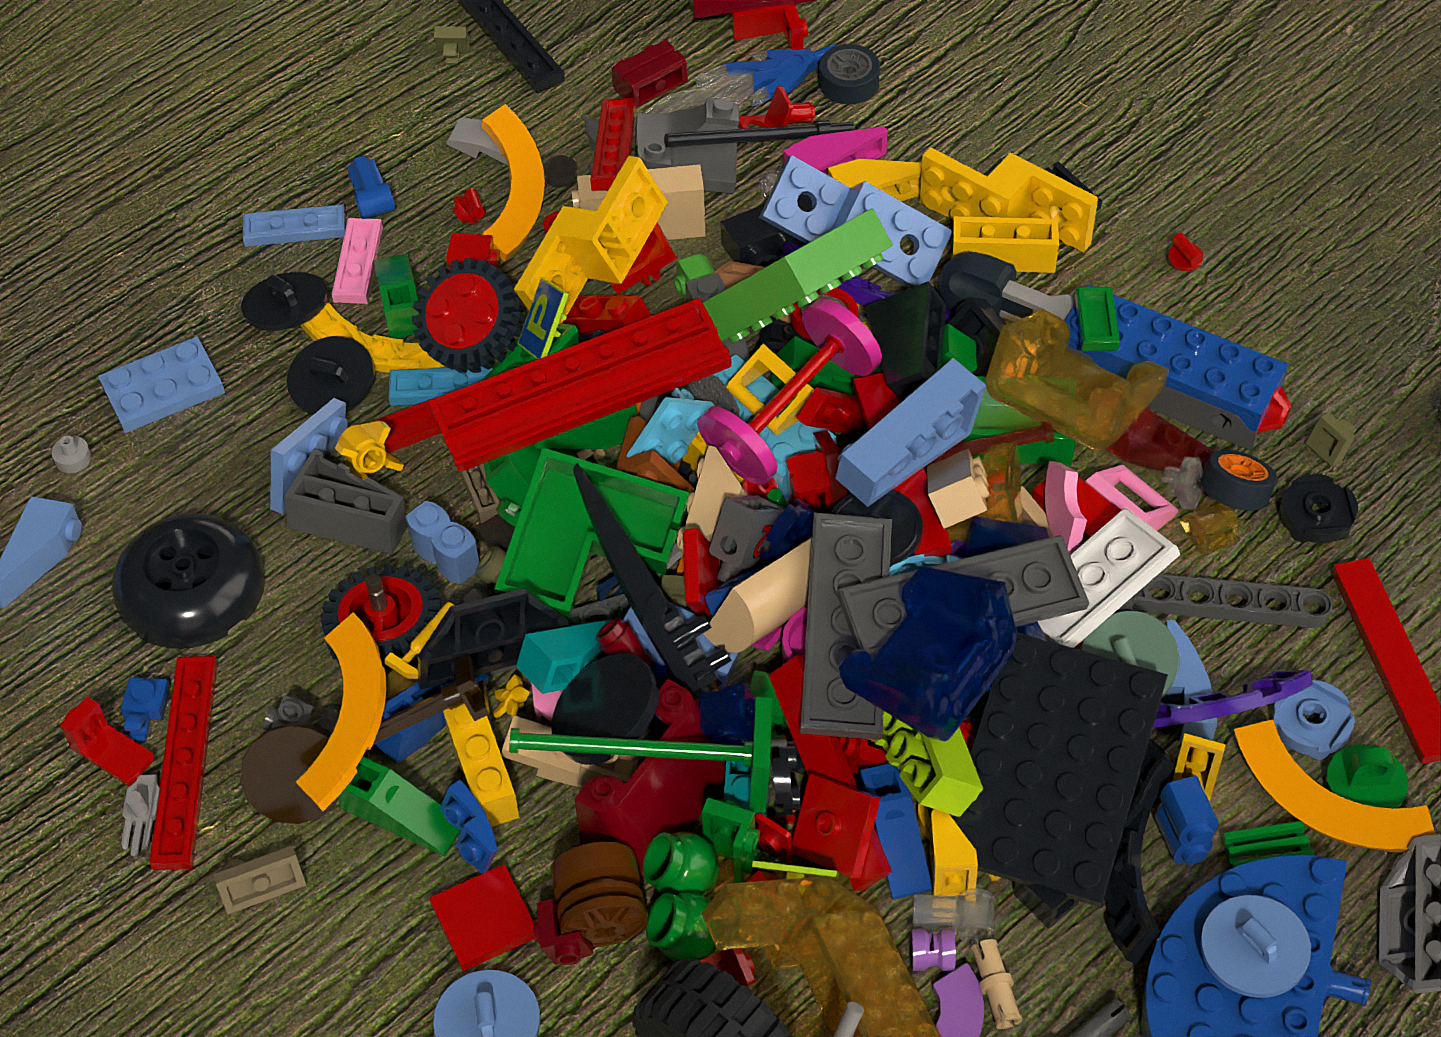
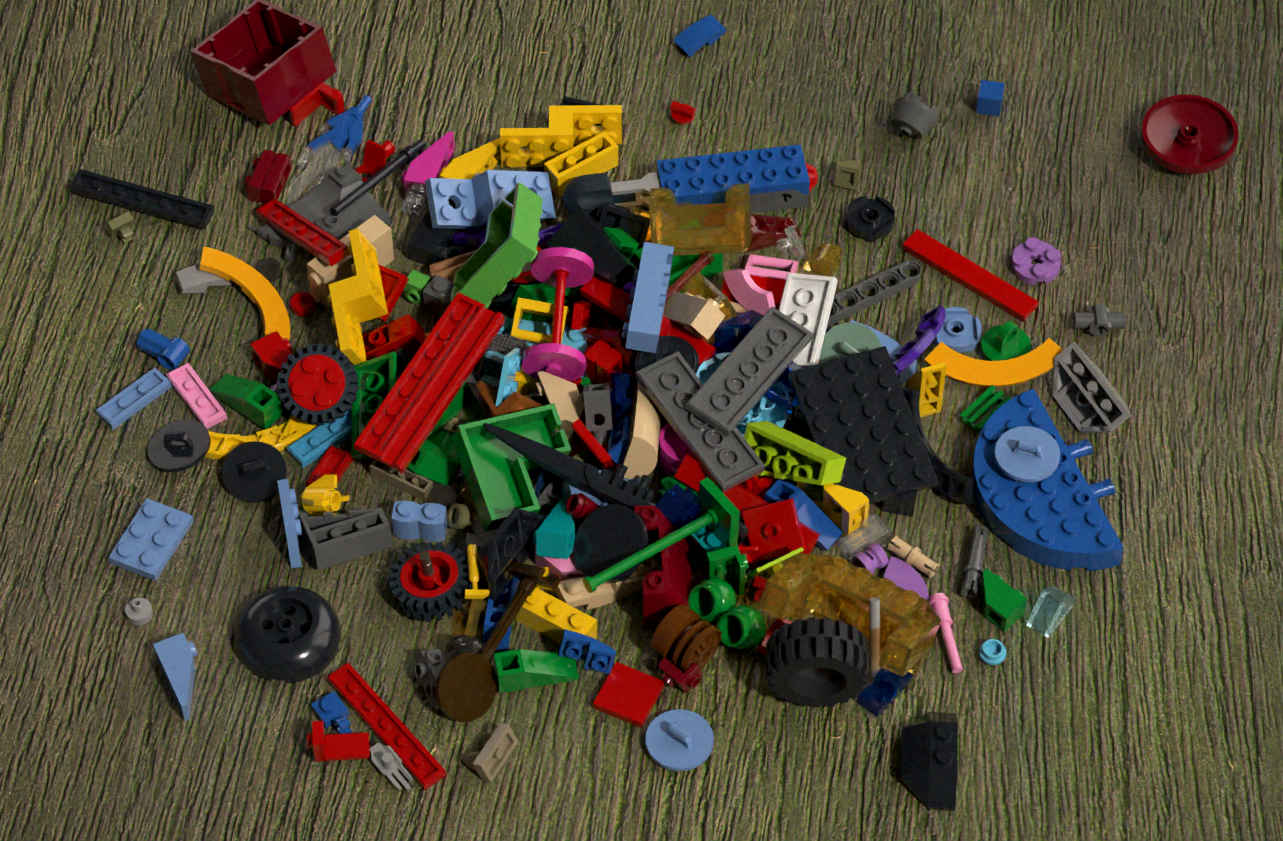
camera: 40 degrees left, 0 degrees up
light orange tile [296,612,386,811] -> none
red plate [452,188,485,225] -> none
green tile [496,498,522,527] -> none
piece [517,277,569,360] -> none
black wheel [819,44,880,104] -> none
clear blue windscreen [839,566,1017,741] -> none
green tile [1075,287,1120,351] -> none
blue brick [1155,775,1219,865] -> none
black wheel [1200,450,1277,511] -> none
none -> blue slope [673,15,727,58]

